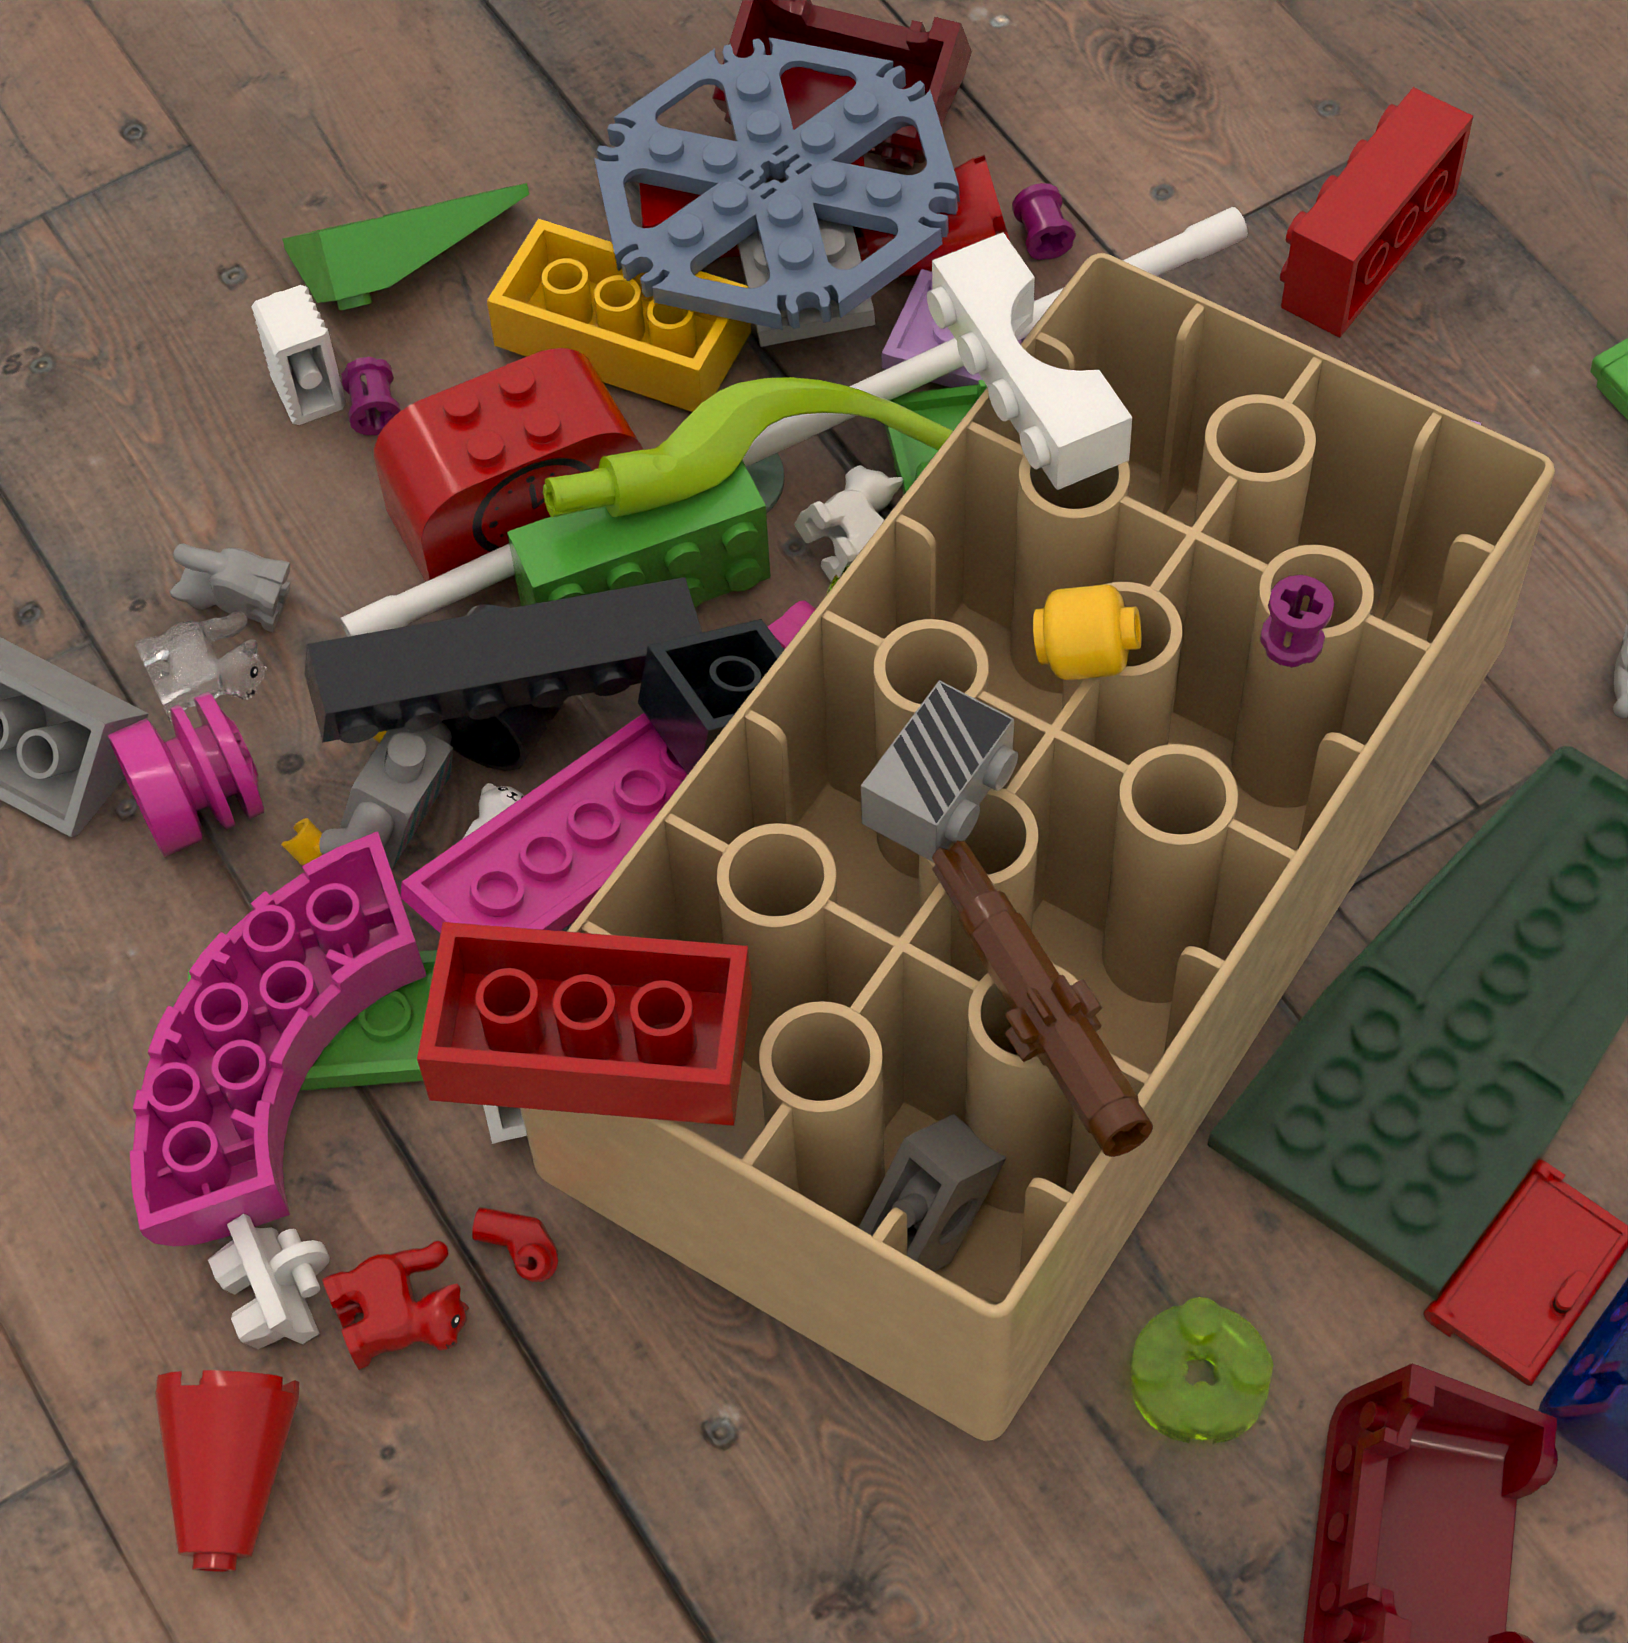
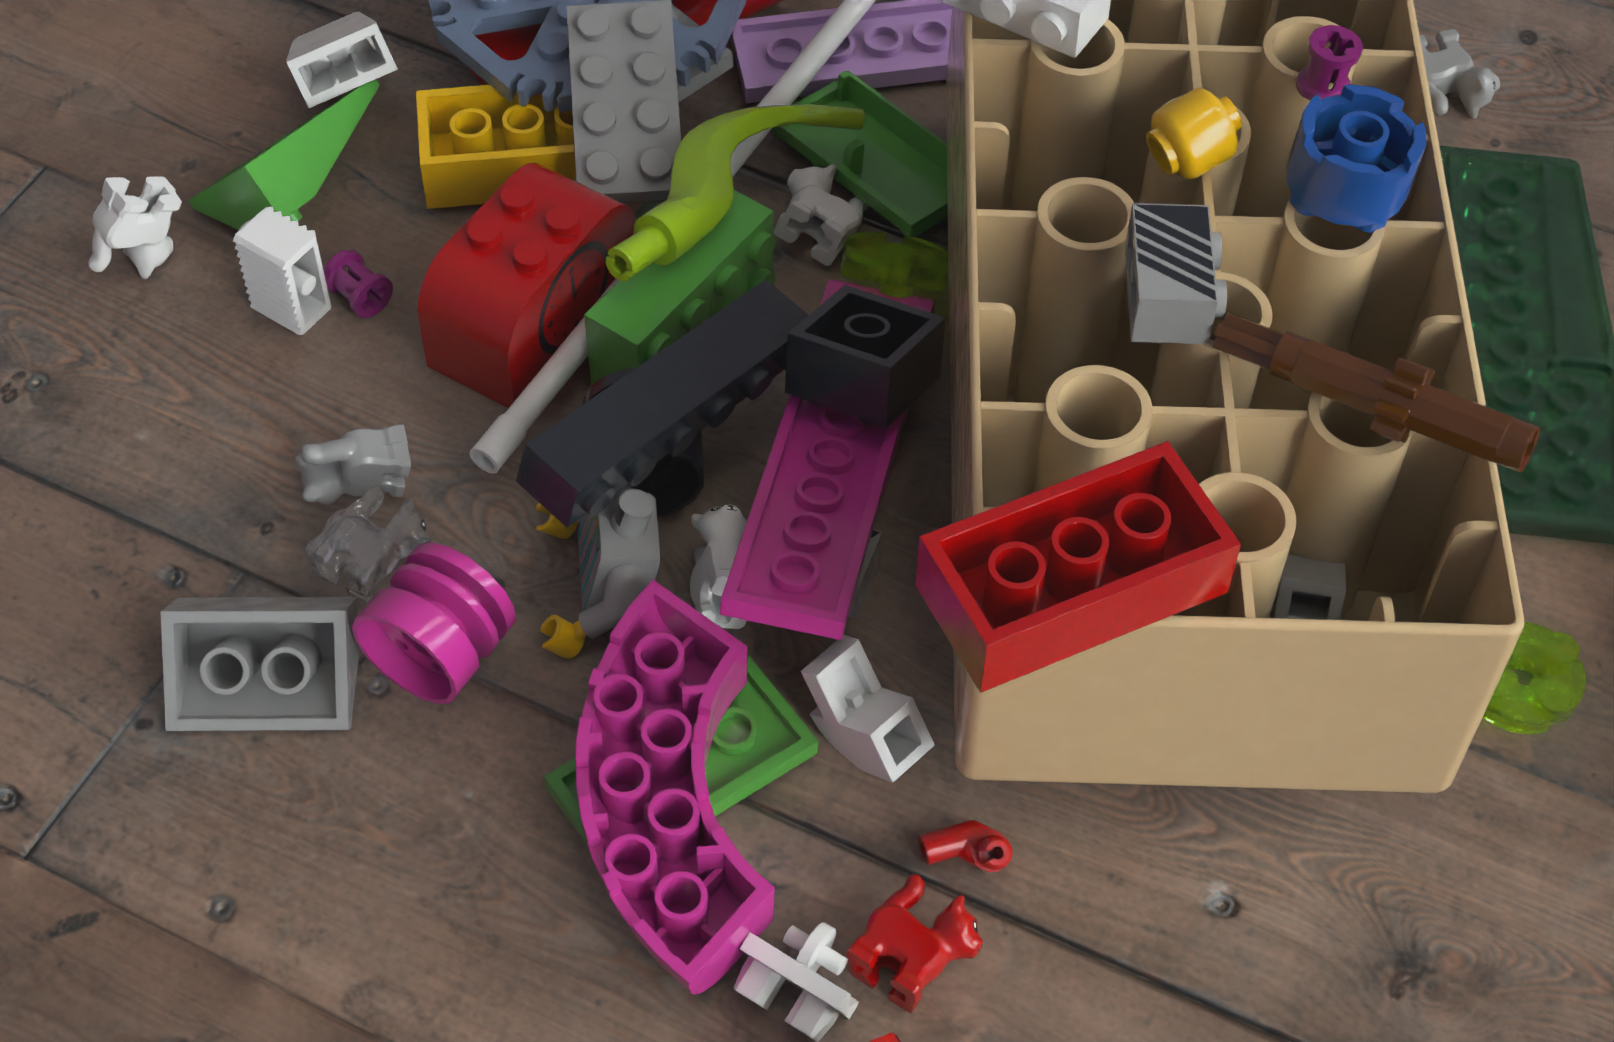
camera: 35 degrees left, 5 degrees down
none -> white animal [88,176,182,279]
none -> white torso [286,12,398,108]
none -> light grey plate [566,0,681,203]
none -> blue brick [1286,84,1426,233]

